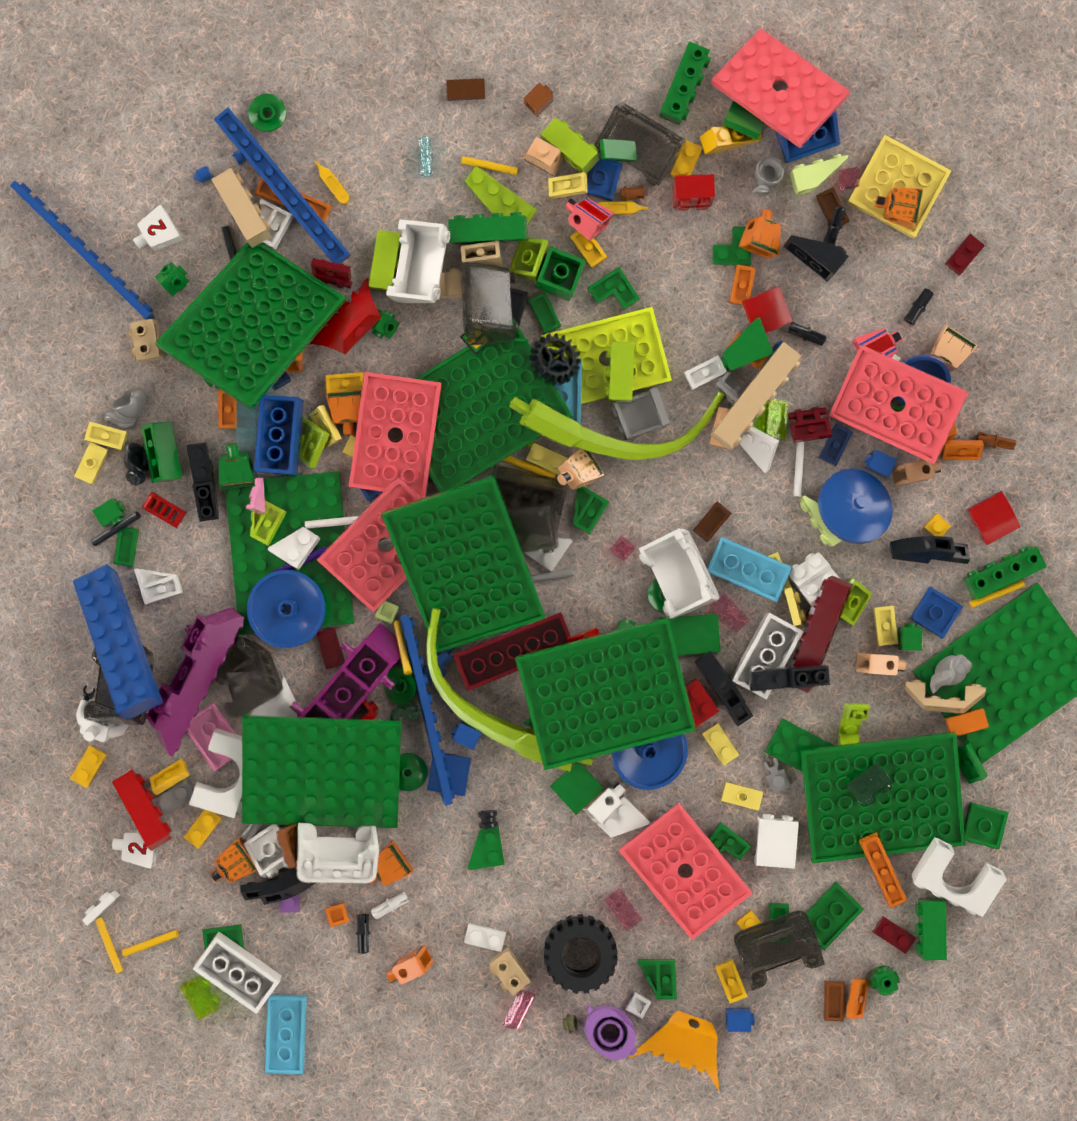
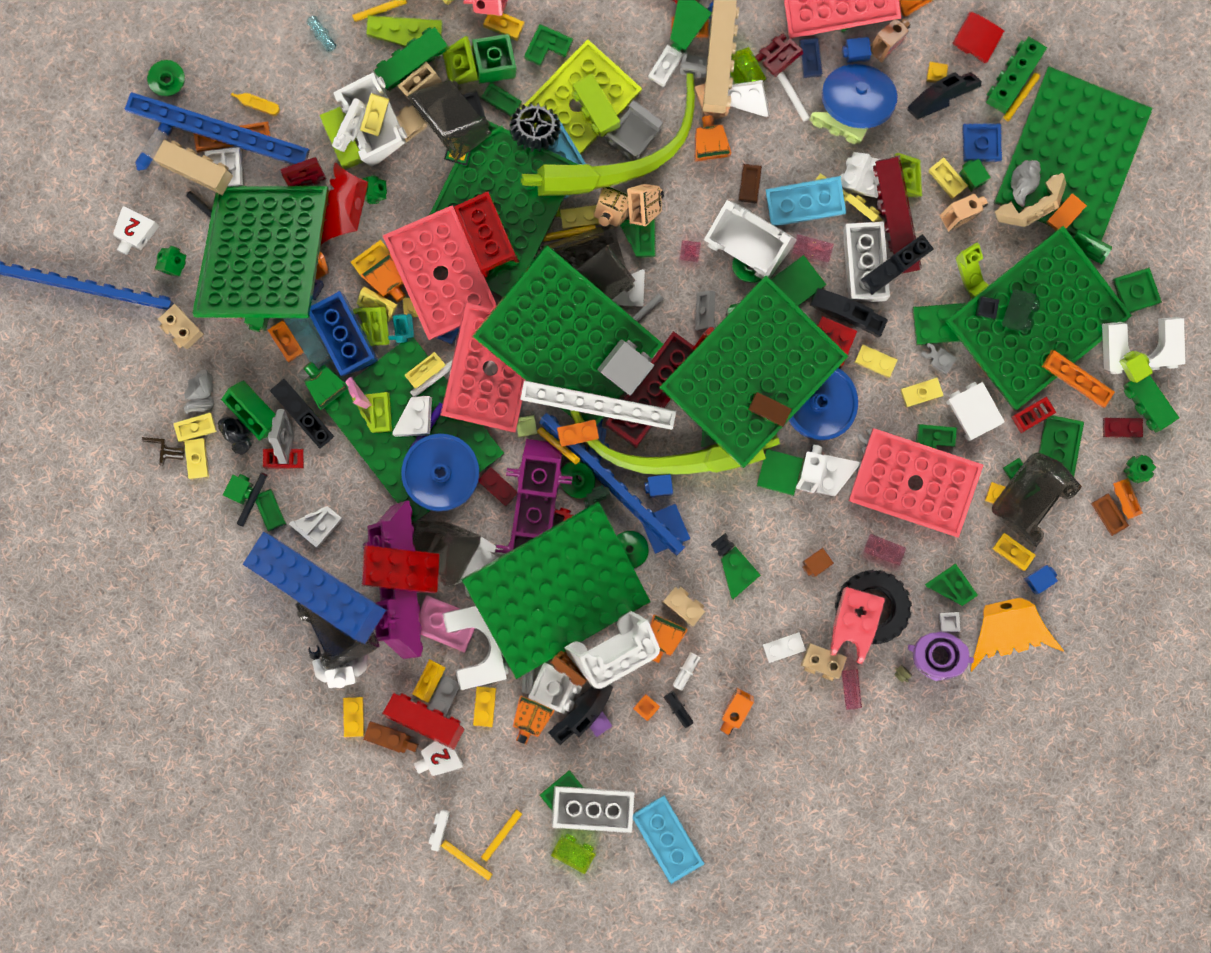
camera: 30 degrees left, 5 degrees down
none -> dark brown bracket [142,437,184,466]
none -> light grey plate [268,409,295,464]
none -> white hinge [332,98,367,152]
none -> light yellow plate [360,93,390,136]
none -> red plate [362,545,440,593]
none -> dark orange hinge [363,721,419,753]
none -> teal bracket [388,314,415,343]
none -> light yellow plate [405,352,446,389]
none -> red plate [454,191,519,278]
none -> white tile [520,381,676,430]
none -> orange plate [557,420,599,447]
none -> light grey brick [597,339,654,396]
none -> light nougat torso [627,184,664,226]
none -> tan brick [662,587,705,627]
none -> orange torso [694,115,731,162]
none -> light grey plate [695,290,715,331]
none -> reddish brown tile [748,392,792,427]
none -> dark orange brick [802,548,834,578]
none -> coral brick [830,587,885,664]
none -> black tile [976,296,999,319]
none -> red slope [1011,396,1057,433]
none -> lime brick [1119,351,1153,383]

